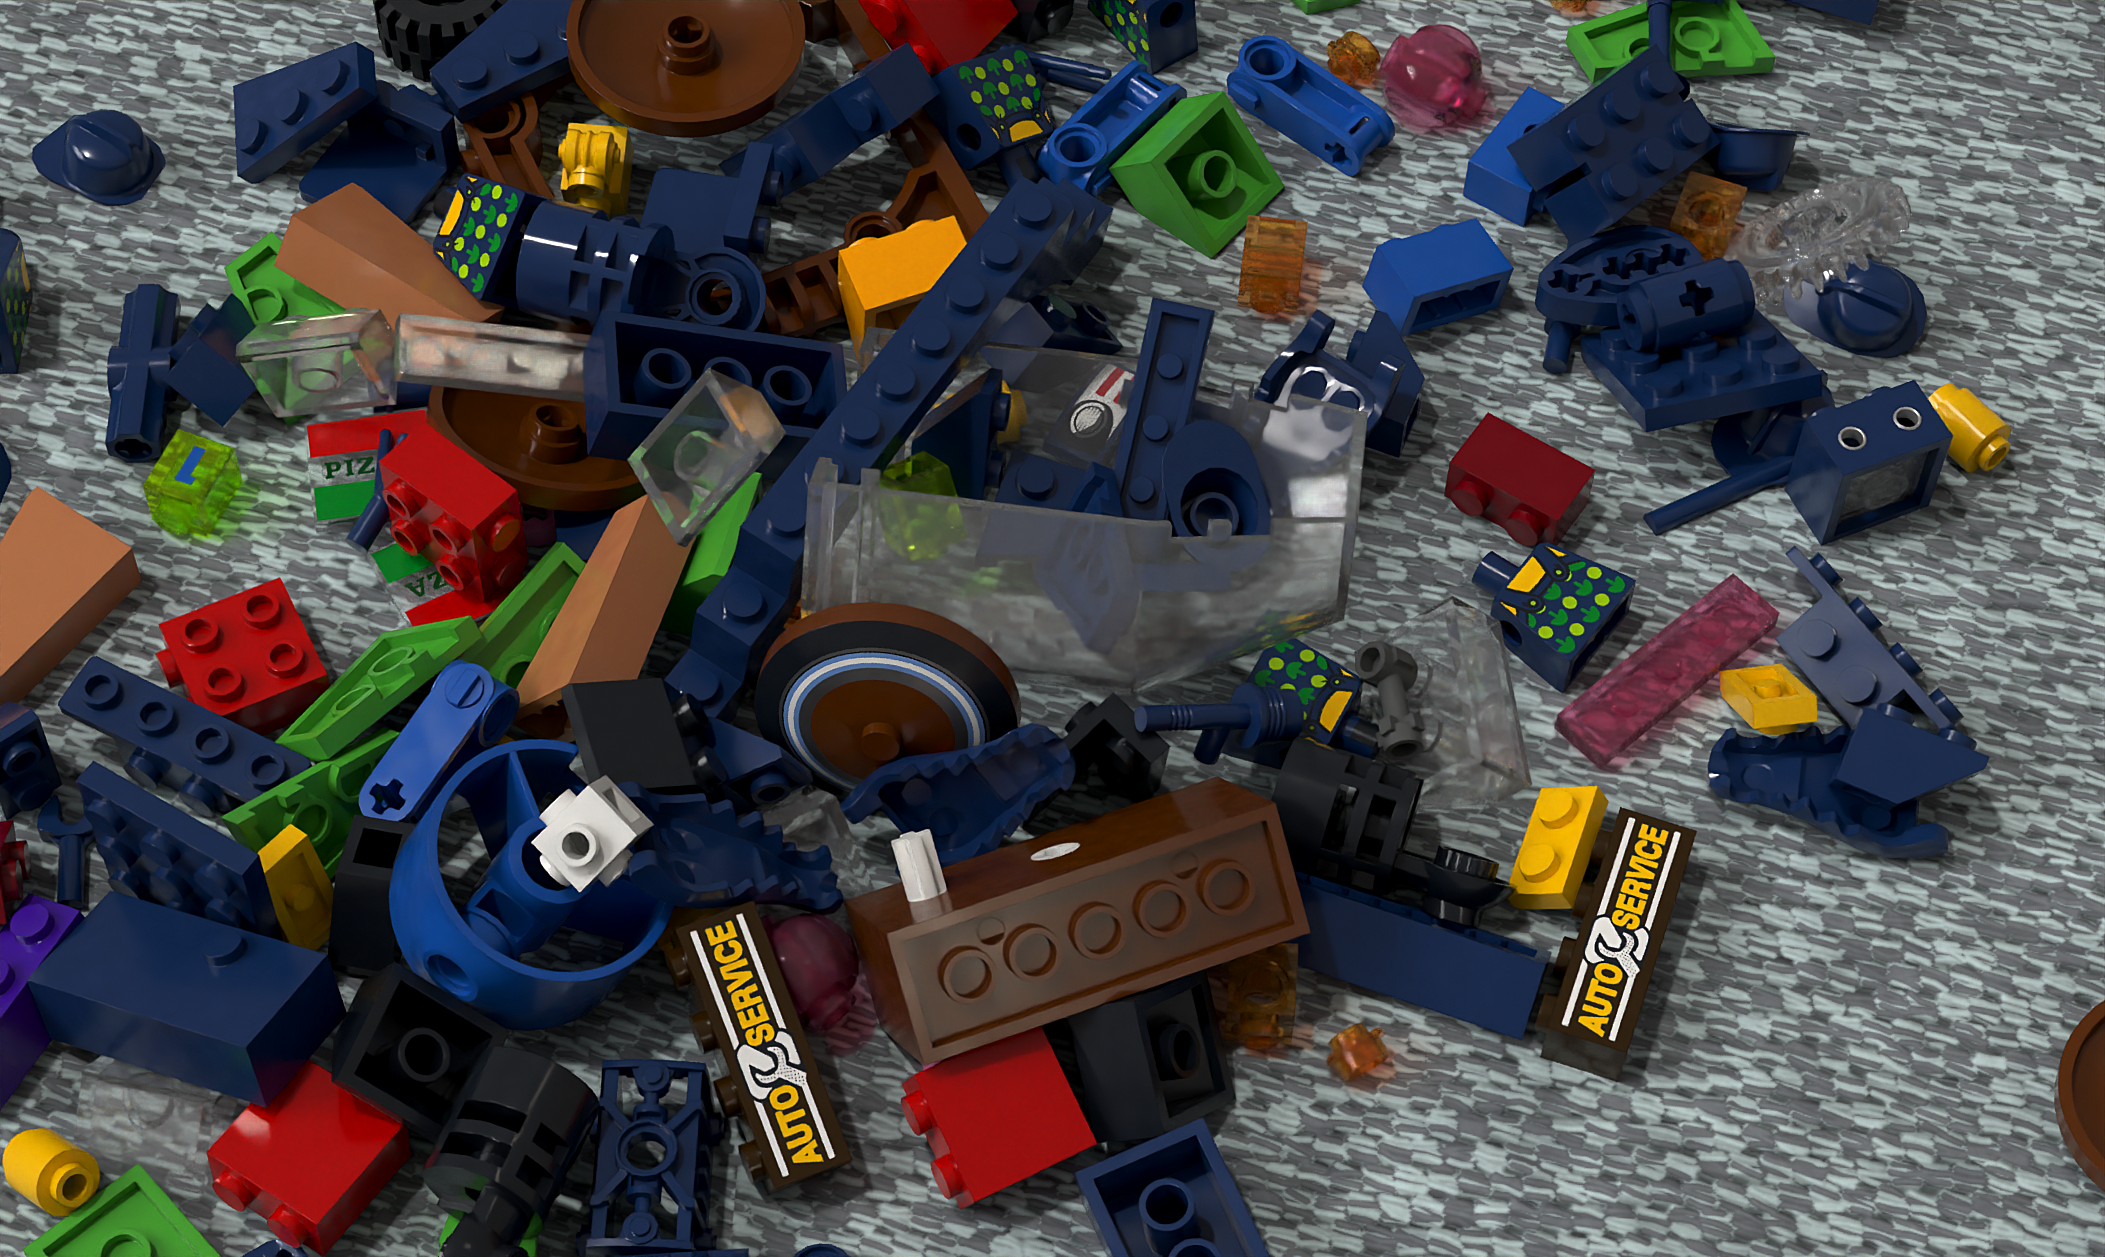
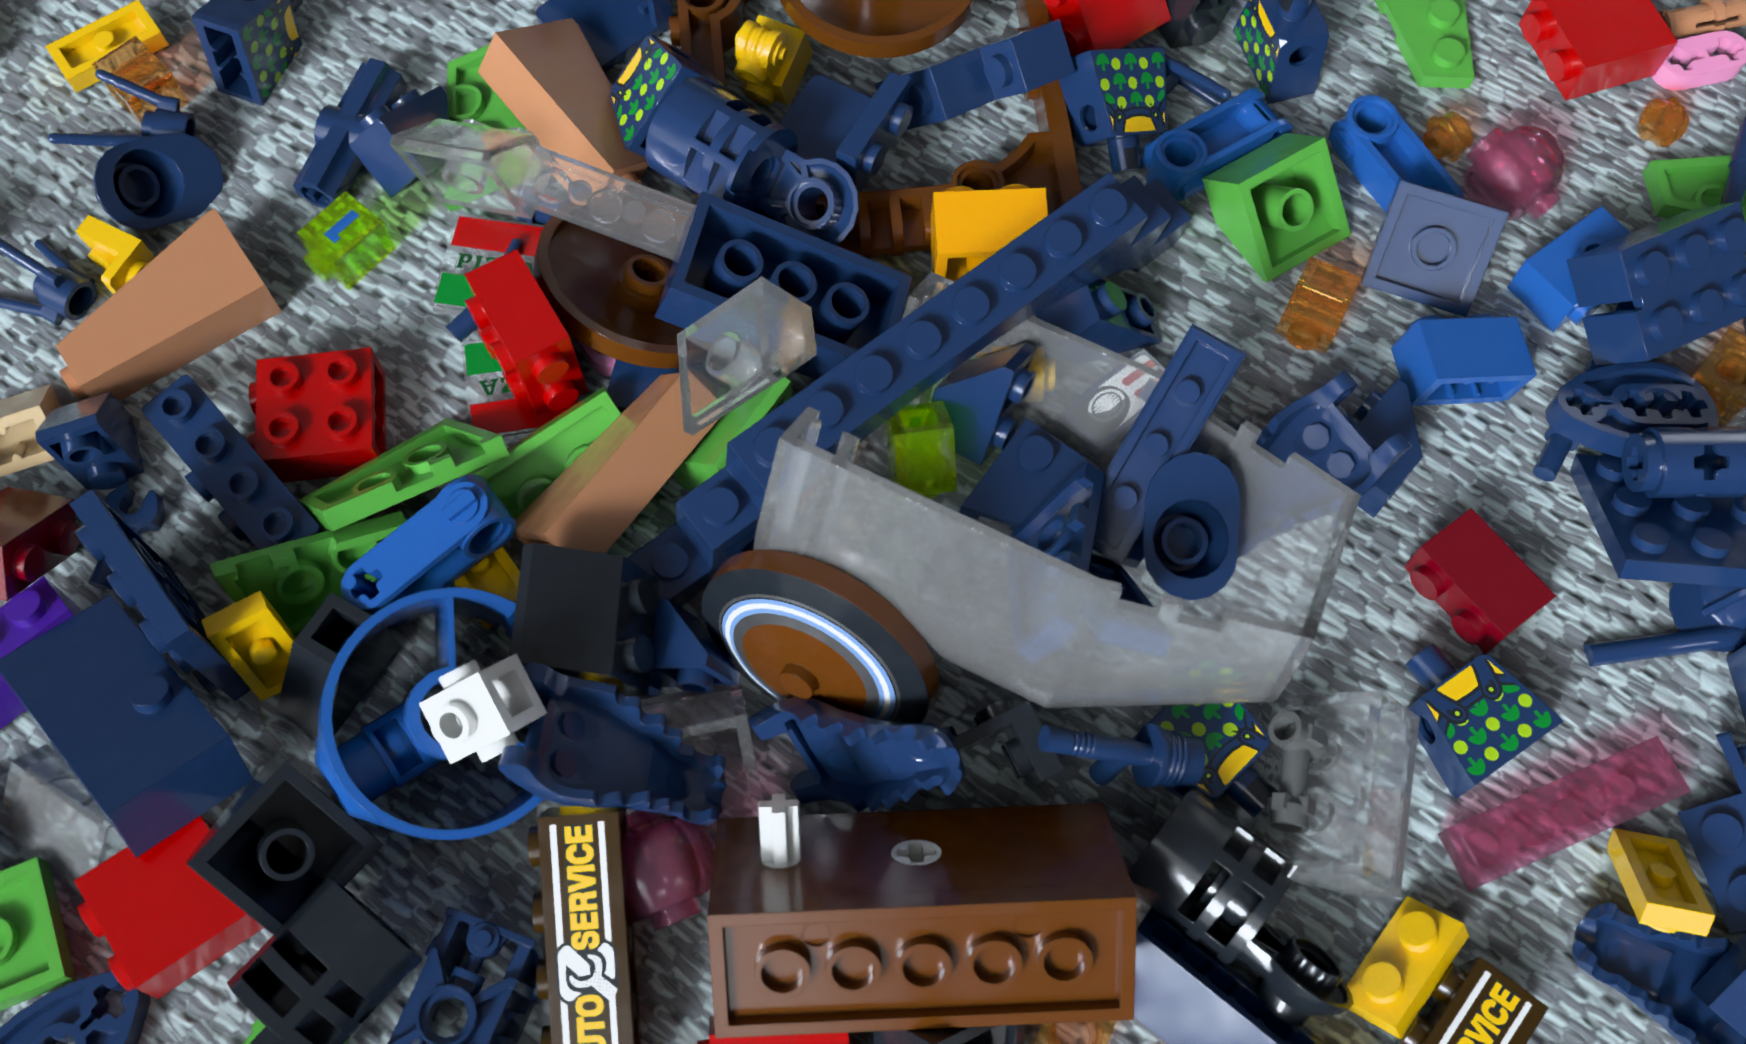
camera: 20 degrees right, 10 degrees up
none -> dark blue plate [1360,178,1509,317]

